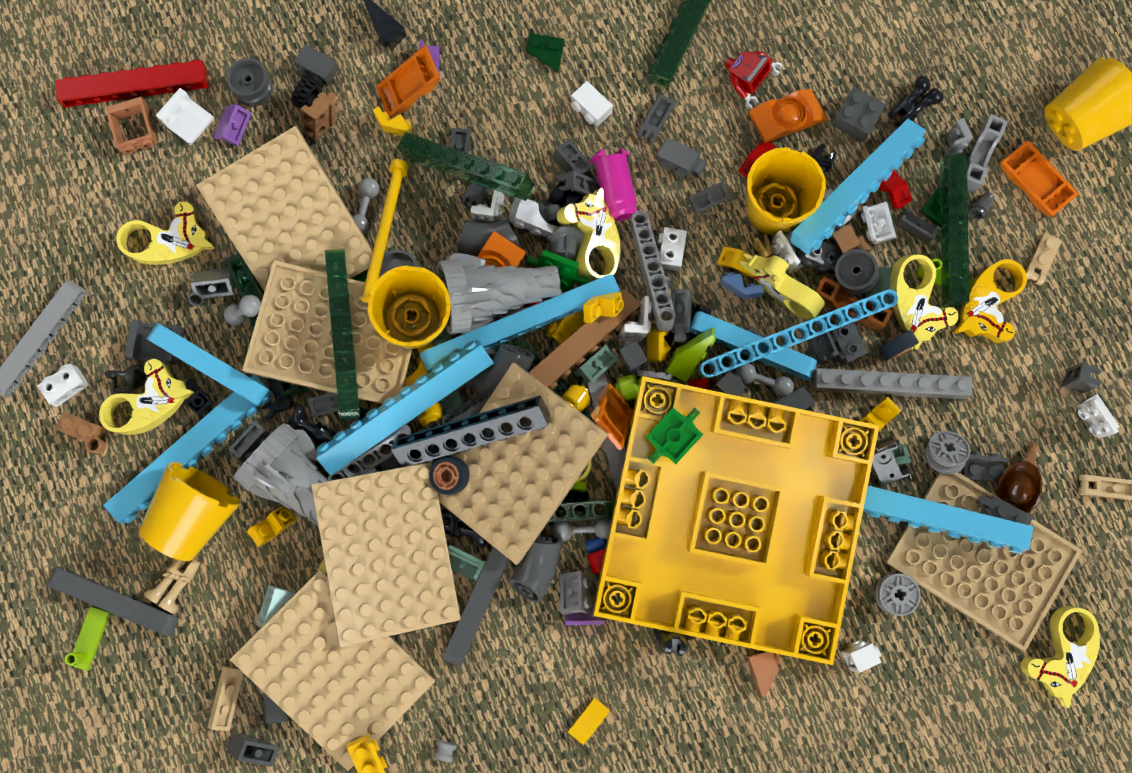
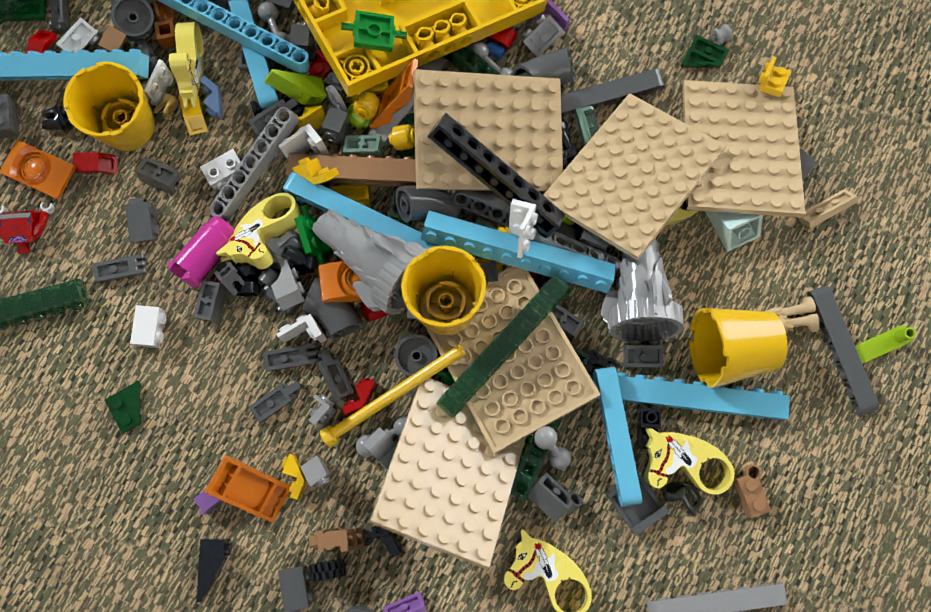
camera: 130 degrees left, 0 degrees up
white brick [37,364,89,407] -> none
dark grey slope [226,732,279,767] -> none
yellow slope [247,506,297,547] -> none
black piece [287,404,337,446] -> none
clear green brick [397,132,535,201] -> none
wheel [429,457,469,495] -> none
none -> black bar [281,245,318,275]
none -> light grey slope [301,455,332,488]
none -> light grey bracket [309,394,337,429]
none -> dark grey hinge [317,348,354,402]
none -> red slope [341,378,377,417]
none -> yellow head [353,91,380,120]
none -> light grey brick [362,427,398,471]
none -> black tile [479,261,498,282]
none -> white bracket [508,199,538,258]
none -> dark green wing [680,34,729,68]

